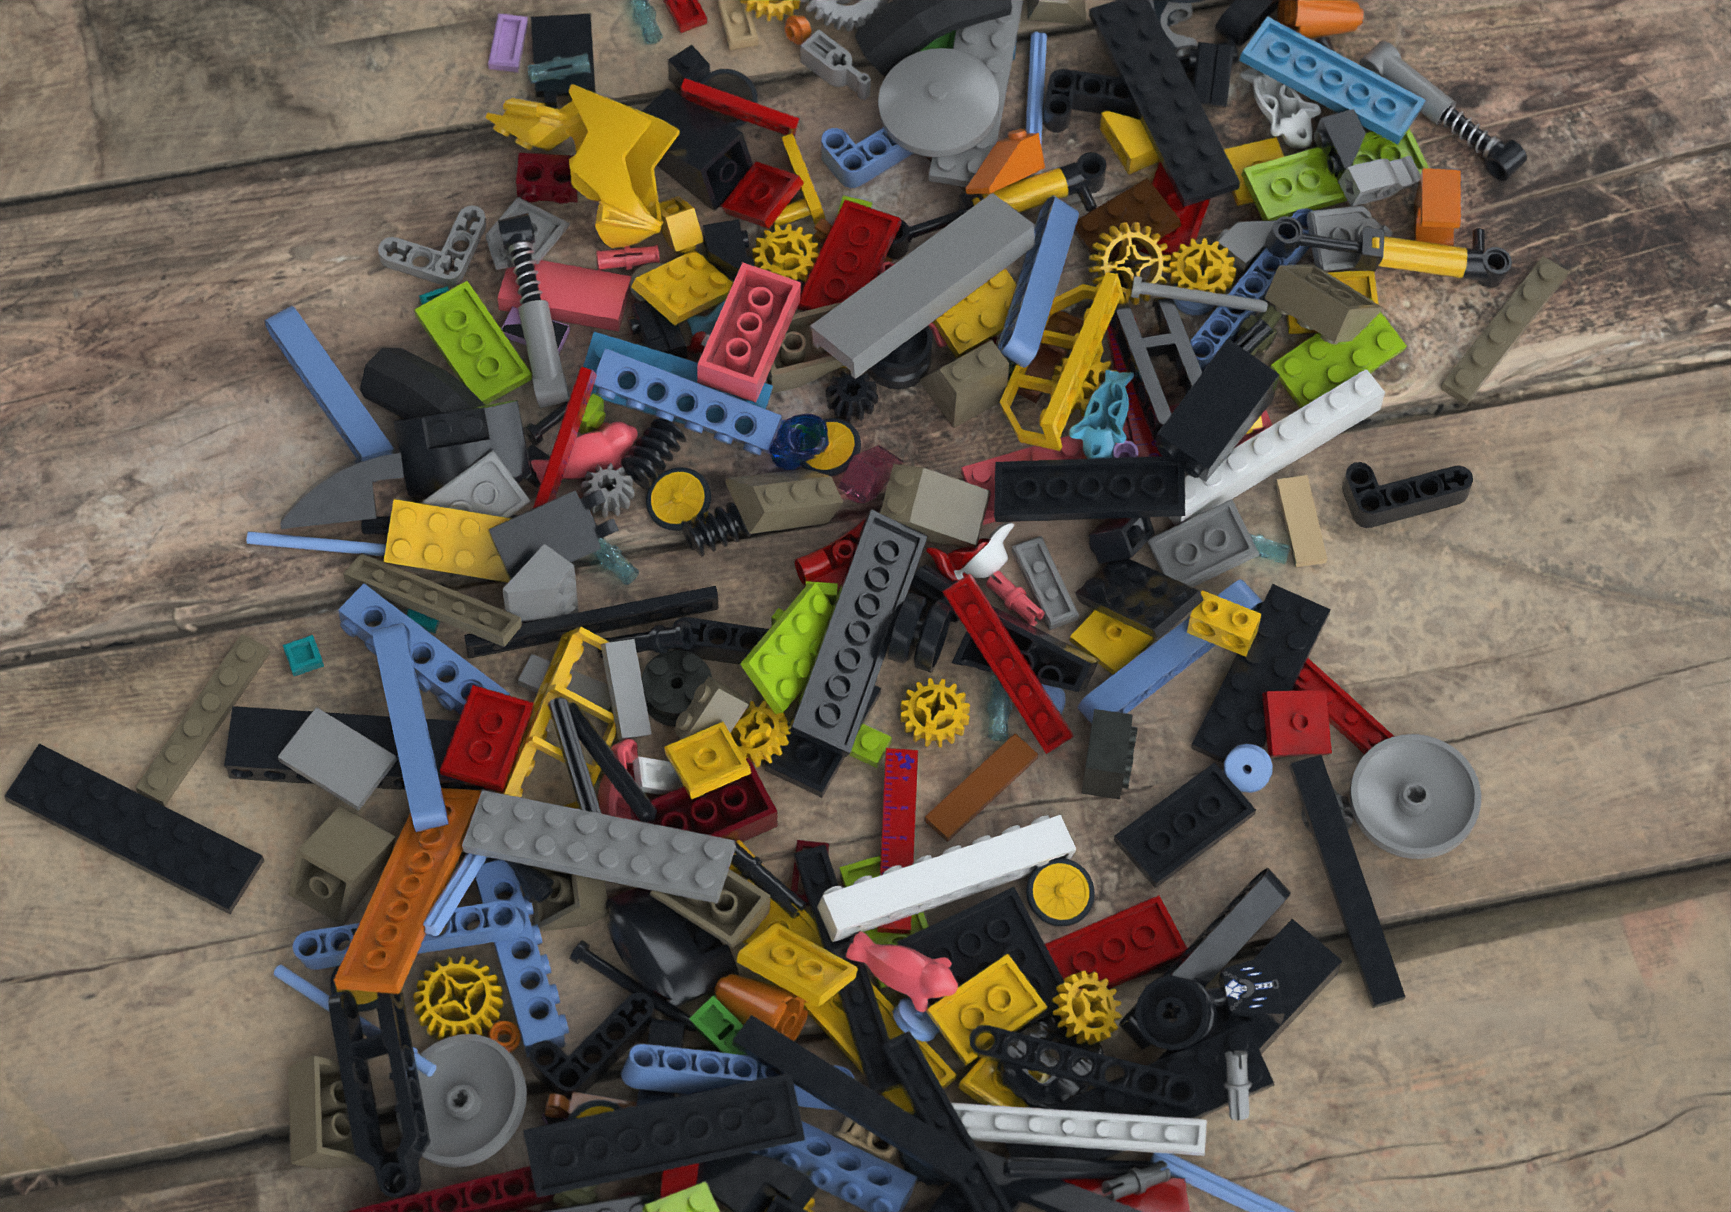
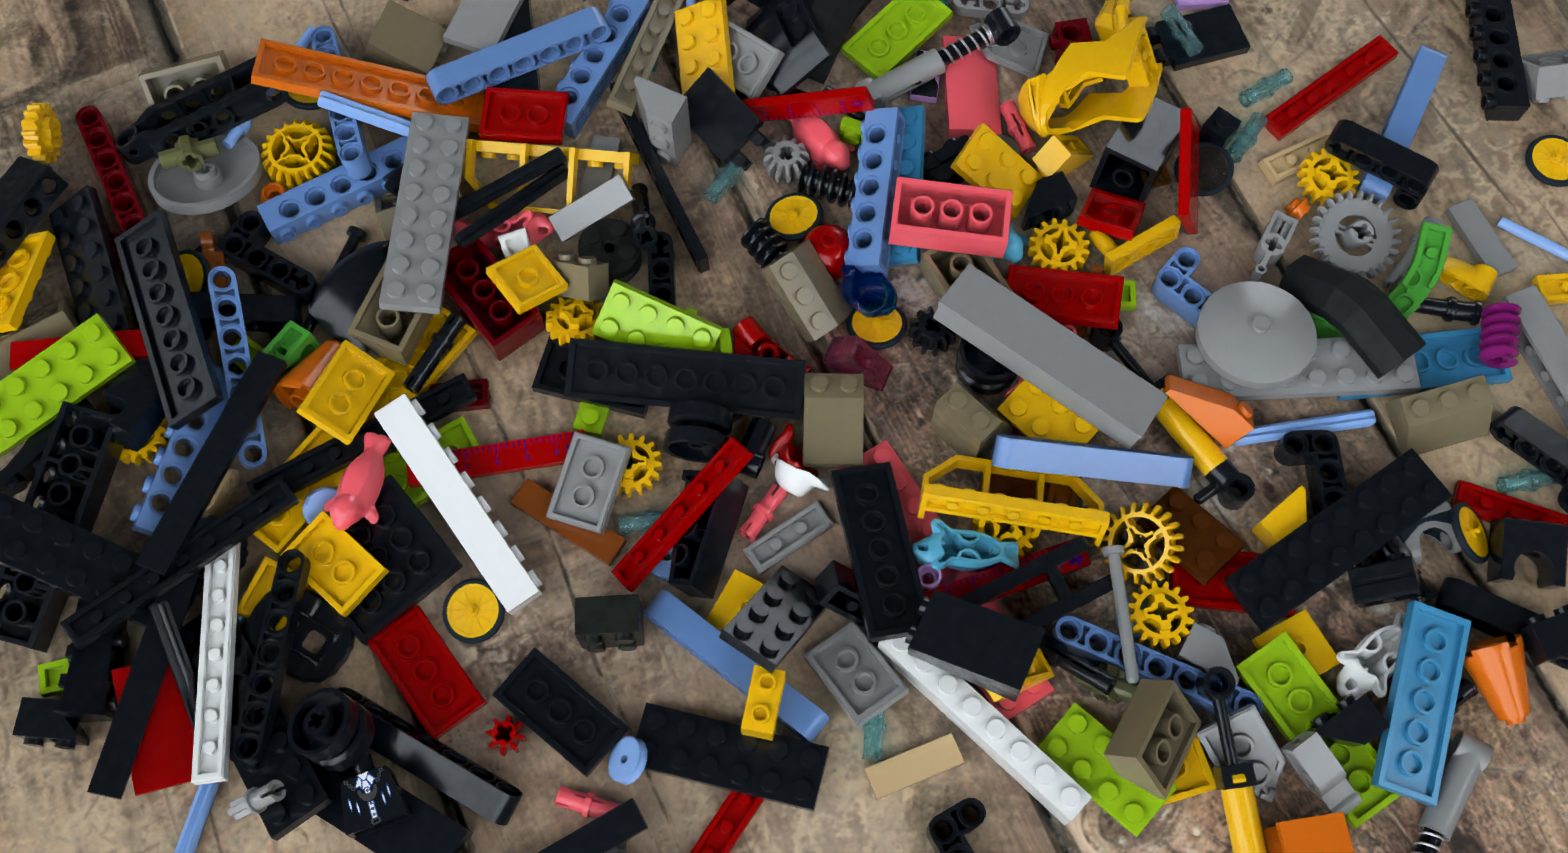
camera: 80 degrees right, 5 degrees up
yellow gear [1052,971,1122,1045] -> none
dark grey pin [1102,1160,1171,1201] -> none
red plate [1262,690,1332,757] -> none
none -> olive axle [158,135,220,172]
none -> red gear [486,715,527,757]
none -> light grey tile [546,432,632,535]
none -> coral pin [555,785,621,818]
none -> red cylinder [803,224,851,281]
none -> clear light blue pin [1227,112,1268,163]

